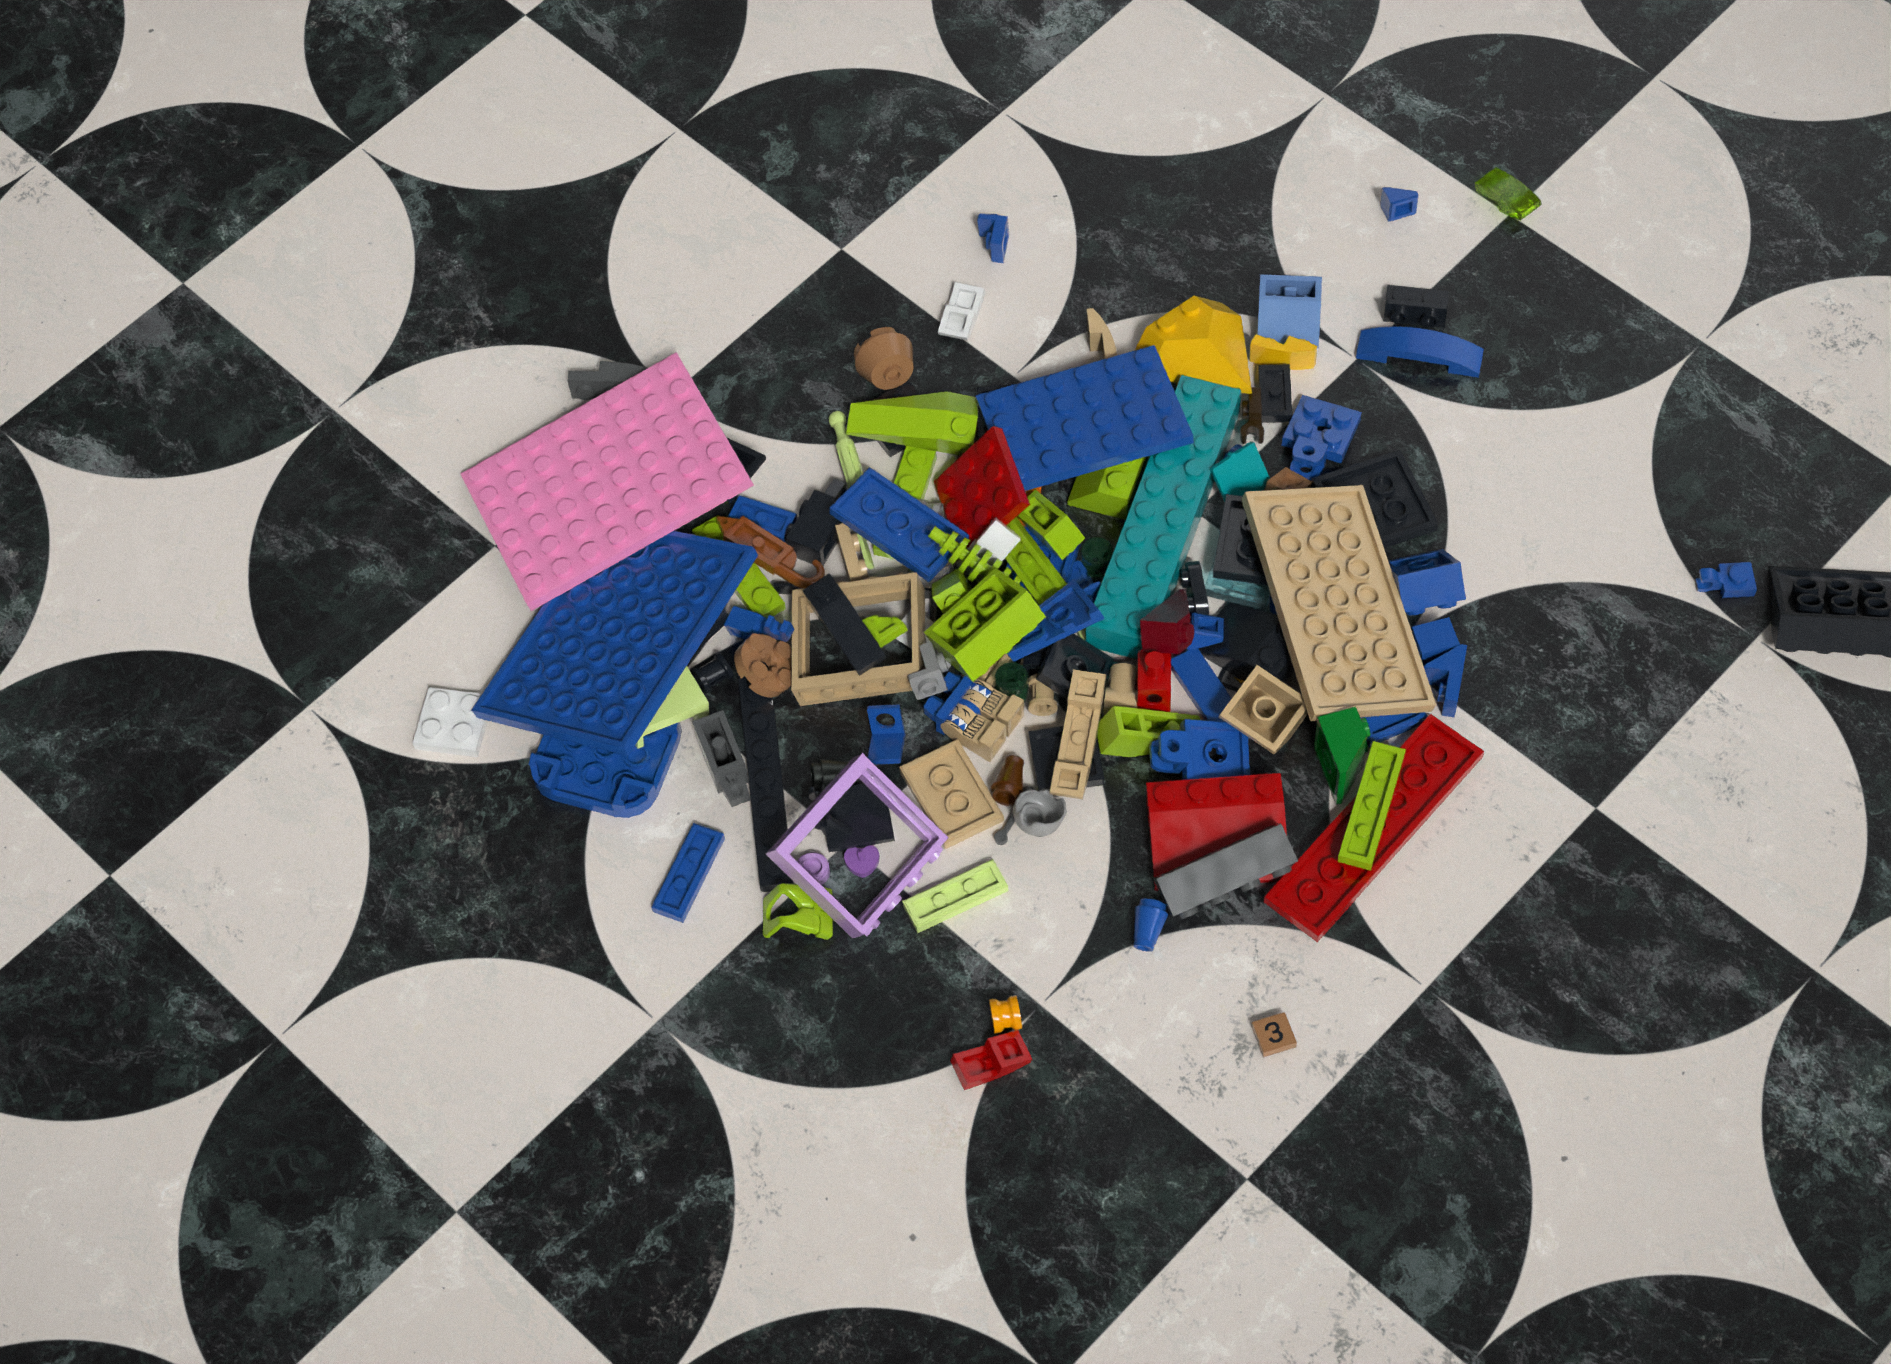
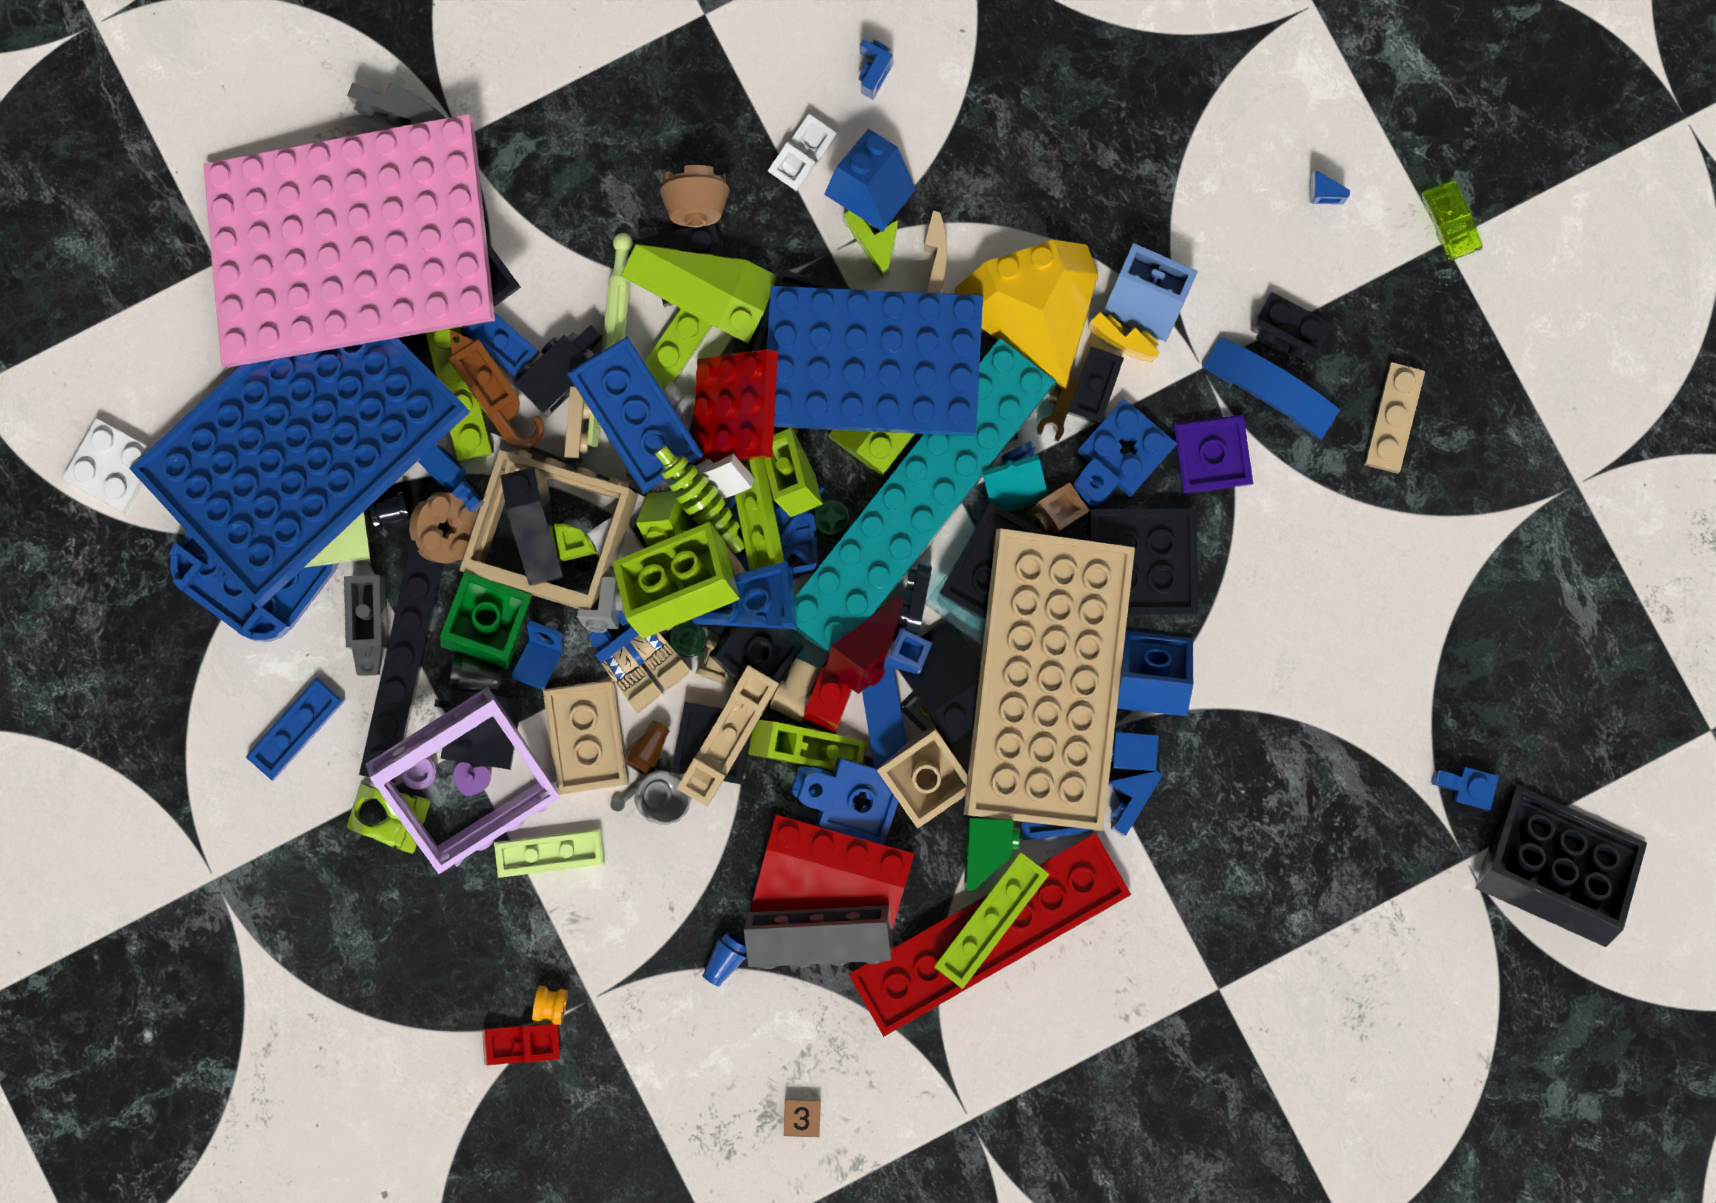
camera: 15 degrees right, 25 degrees up
none -> green slope [440,572,532,669]
none -> blue slope [824,128,916,232]
none -> lime slope [843,211,898,278]
none -> dark purple tile [1173,415,1254,494]
none -> tan plate [1364,362,1425,474]

